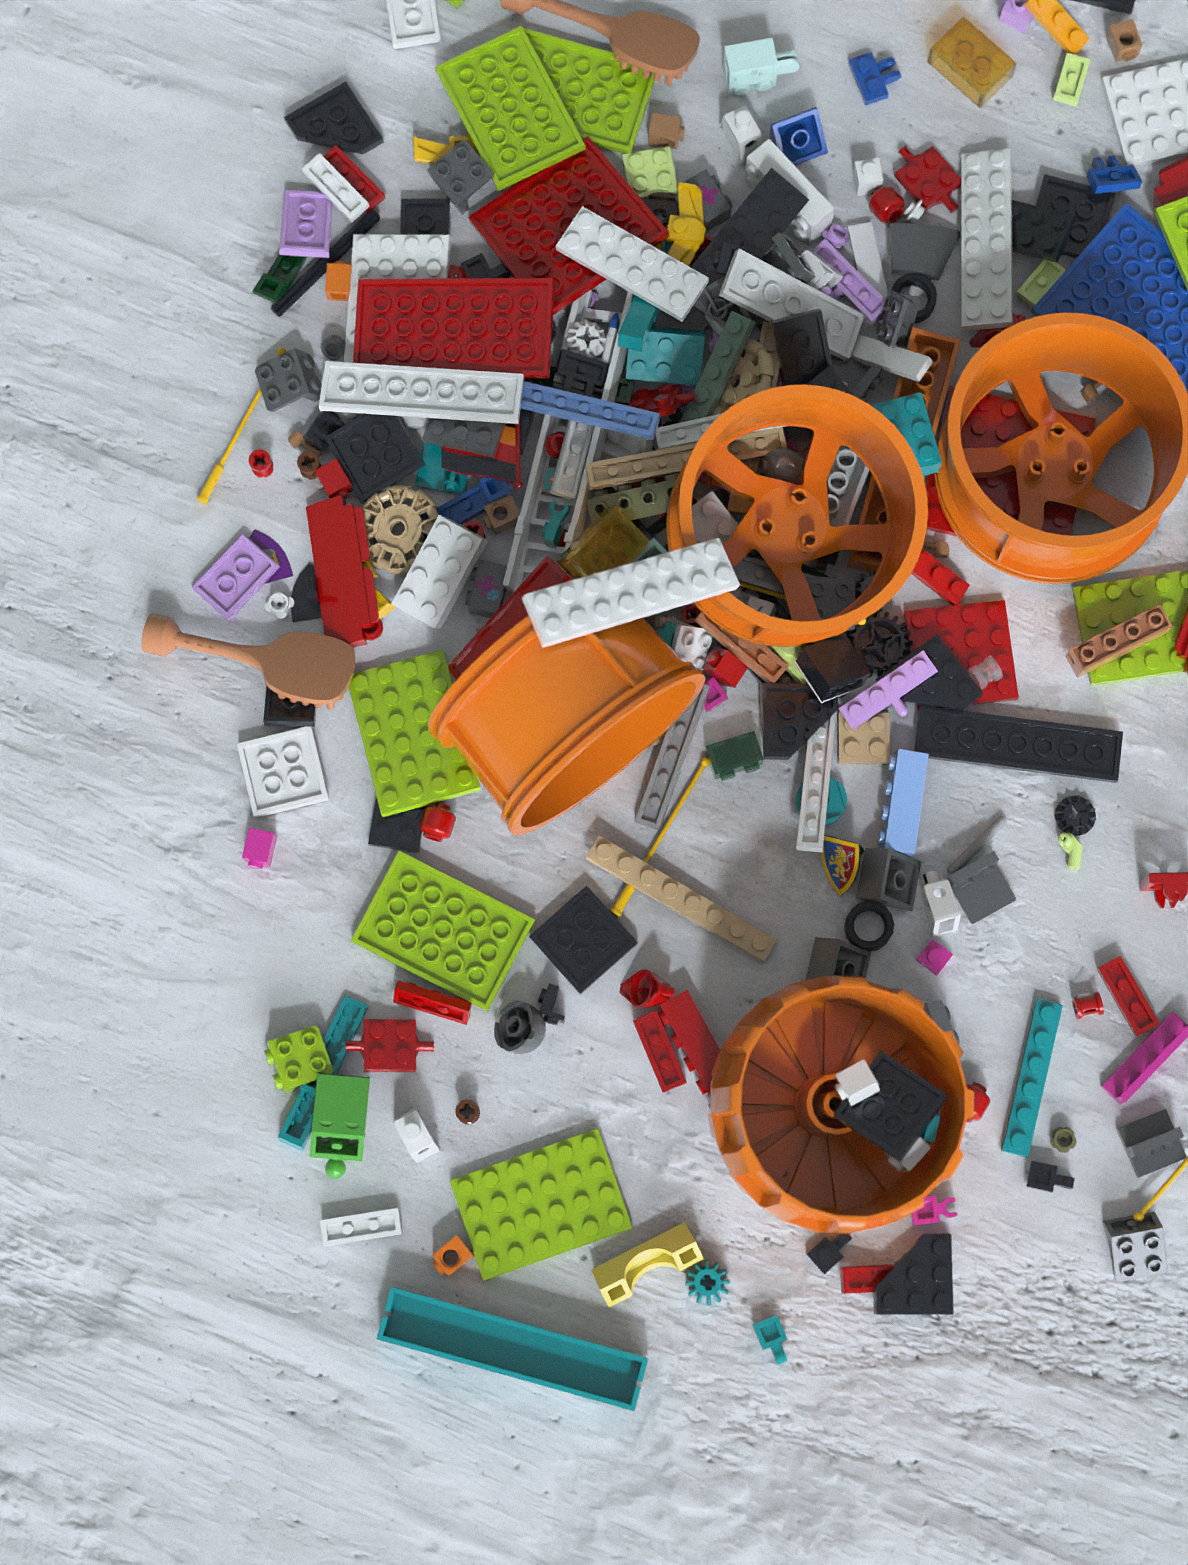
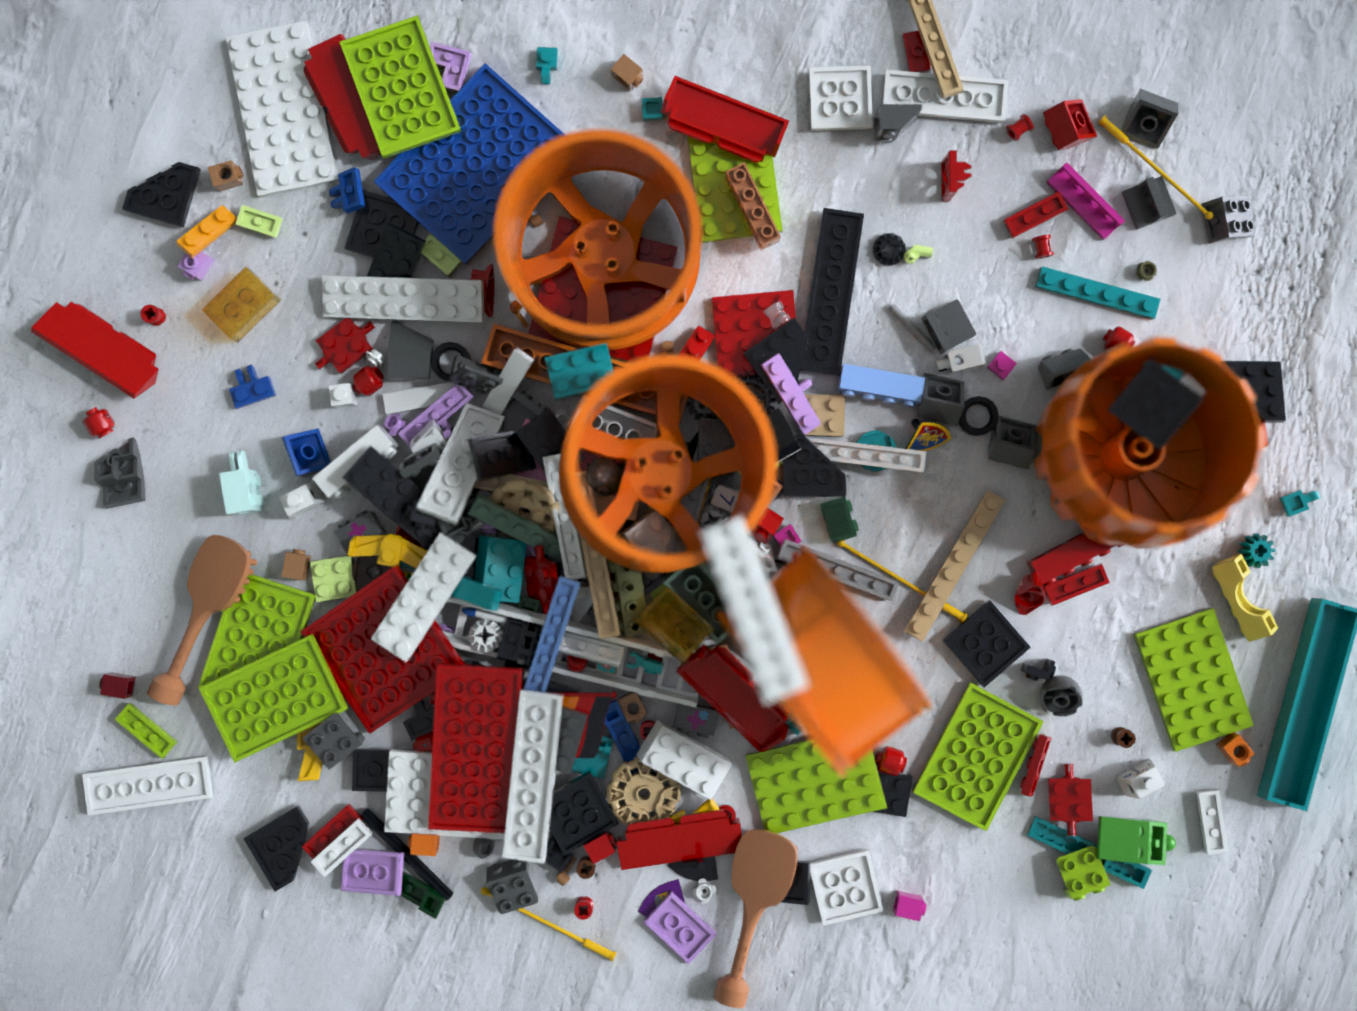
camera: 90 degrees left, 10 degrees up
white brick [835,1059,880,1106] -> none
black plate [1026,1161,1075,1193] -> none

